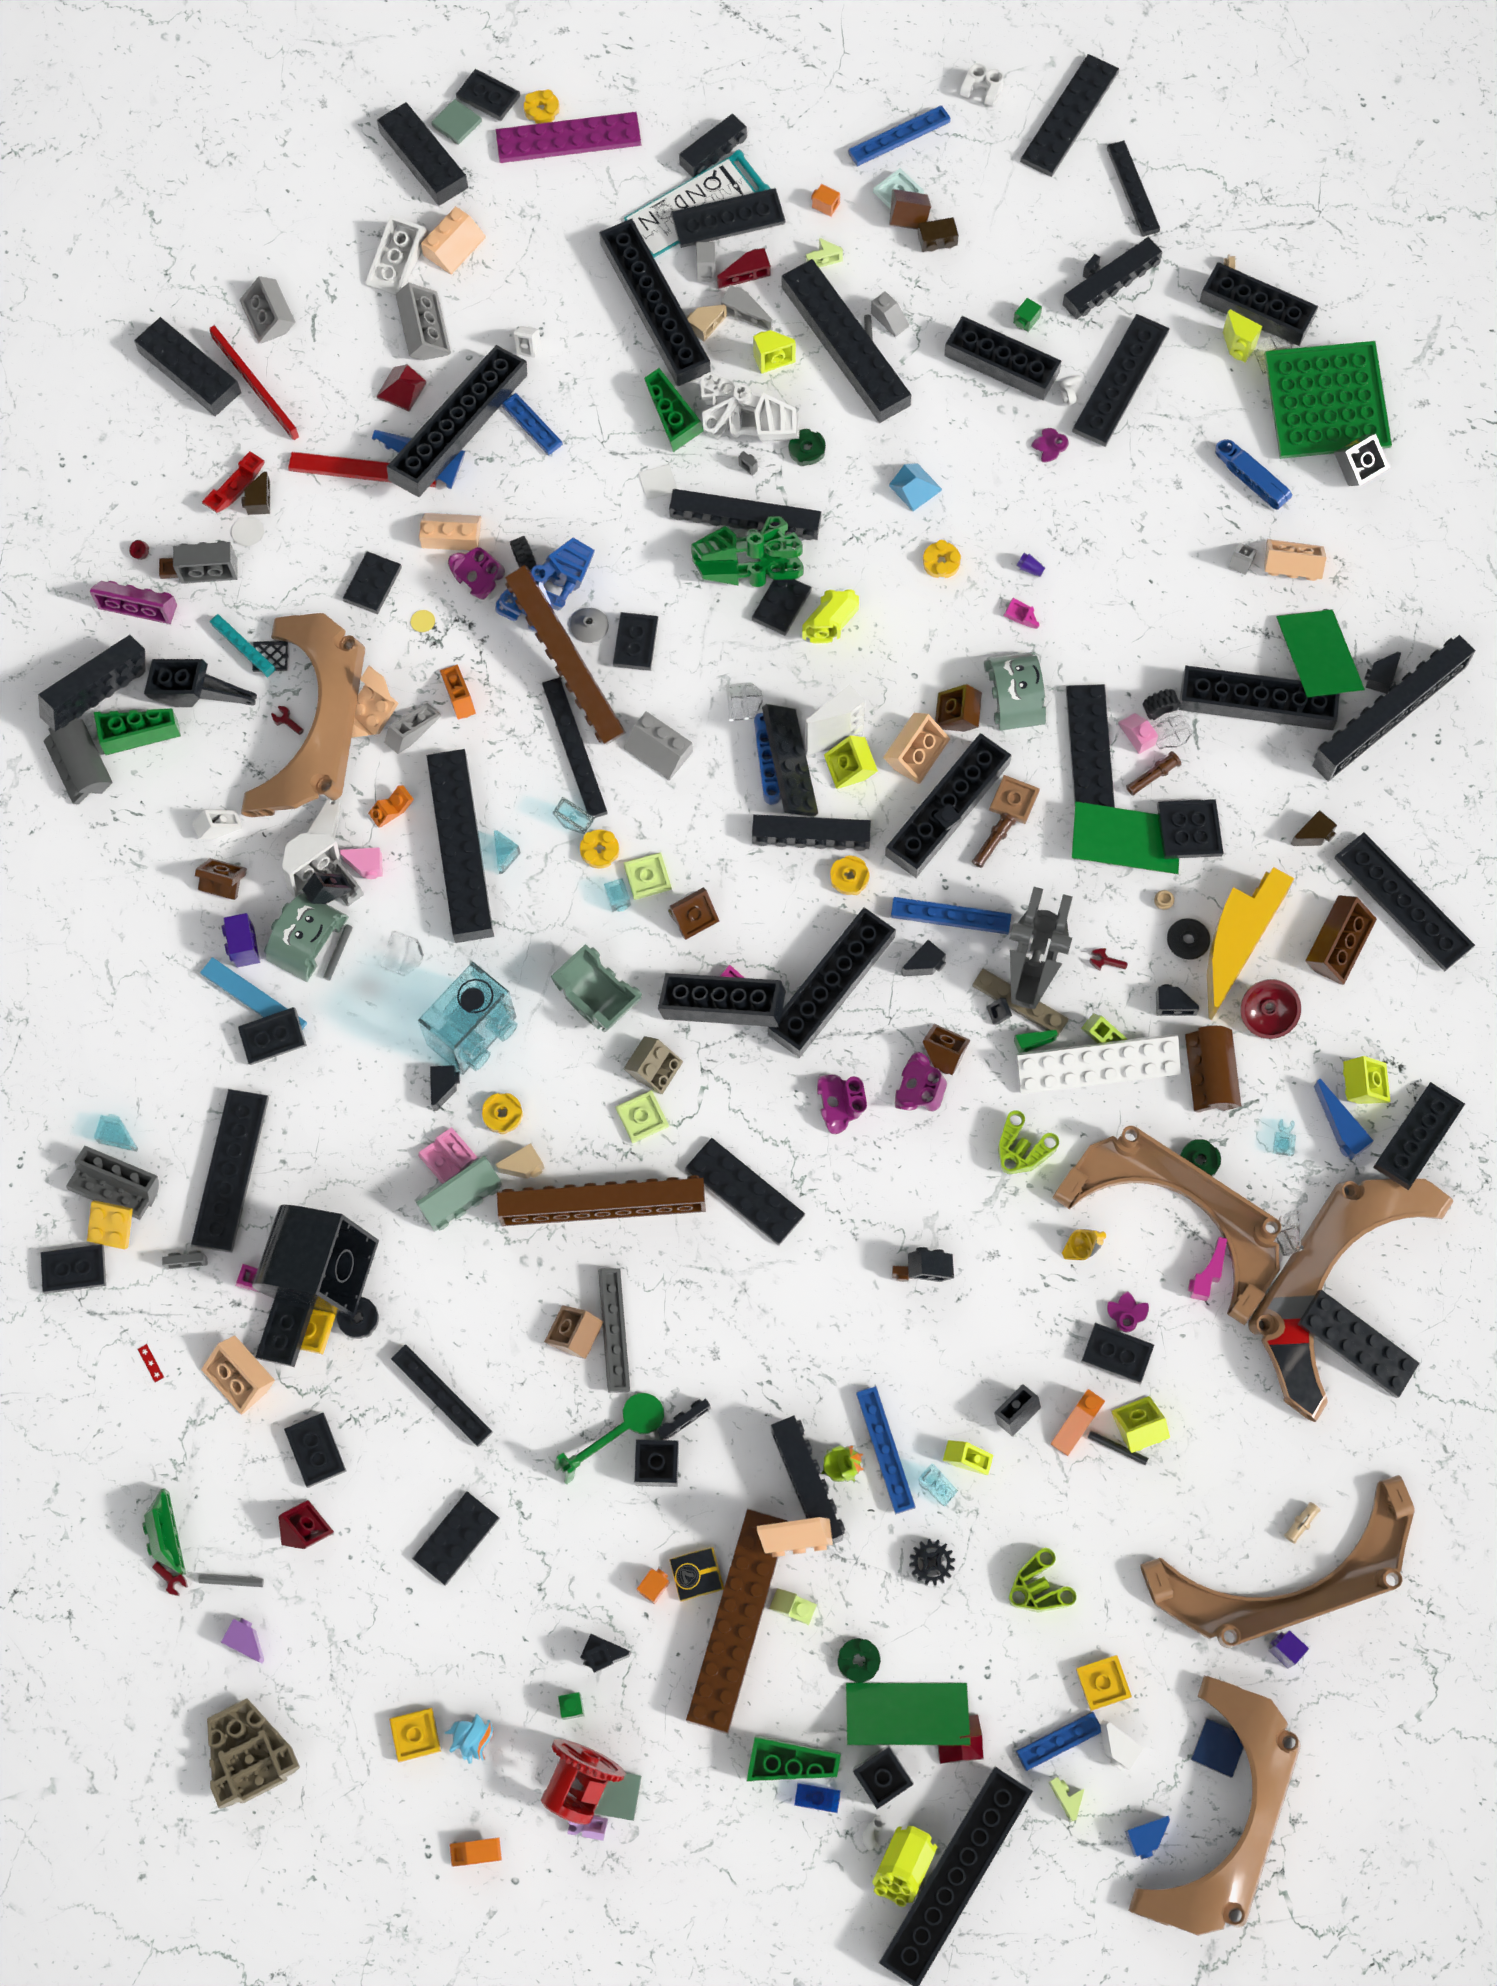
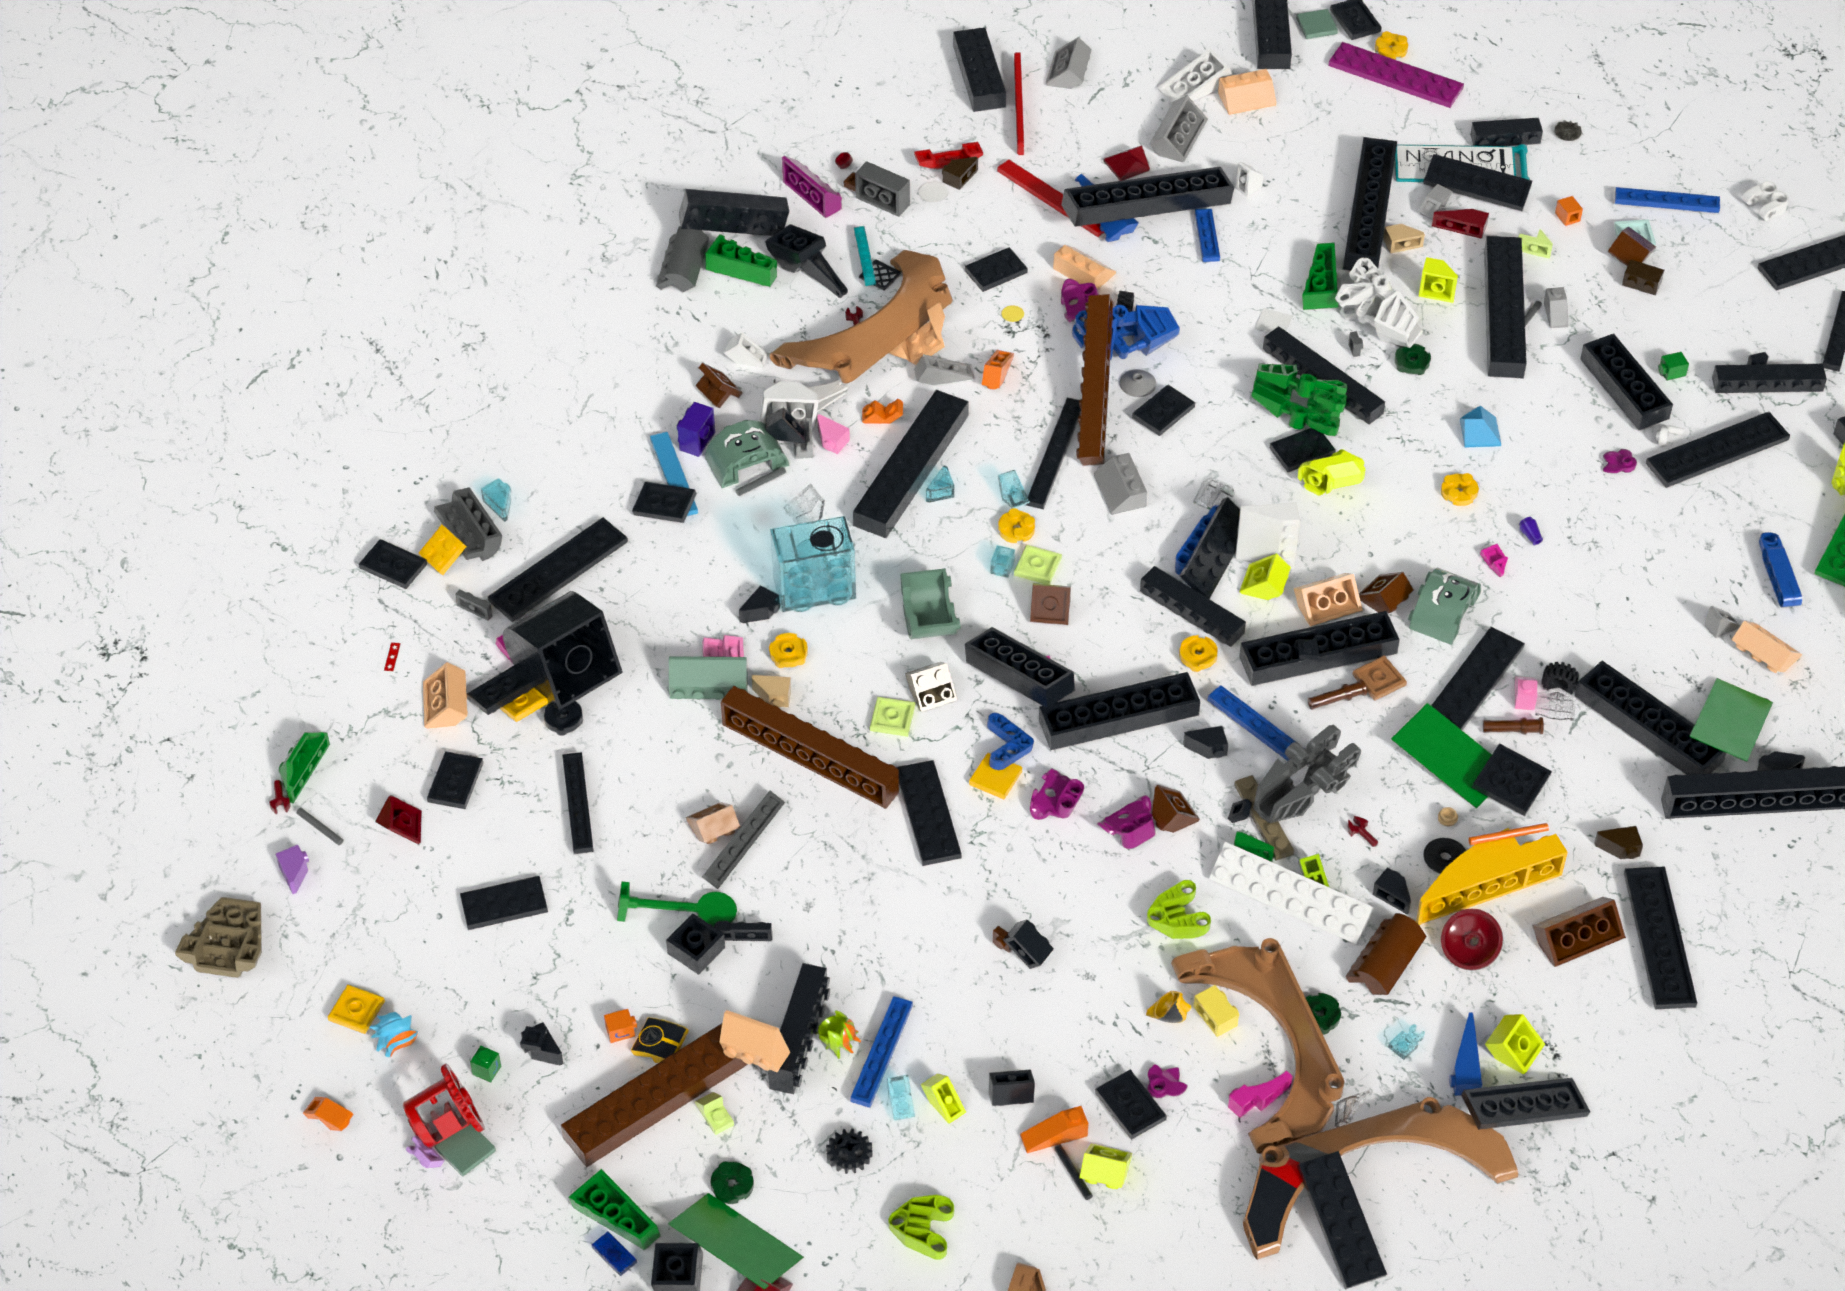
camera: 35 degrees right, 20 degrees down
light grey slope [721,285,772,331] -> none
none -> yellow tile [969,752,1022,800]
none -> blue beam [987,713,1034,770]
none -> light yellow brick [1193,985,1239,1037]
none -> orange bar [1469,823,1549,845]
none -> clear smoke gear [1555,120,1582,141]

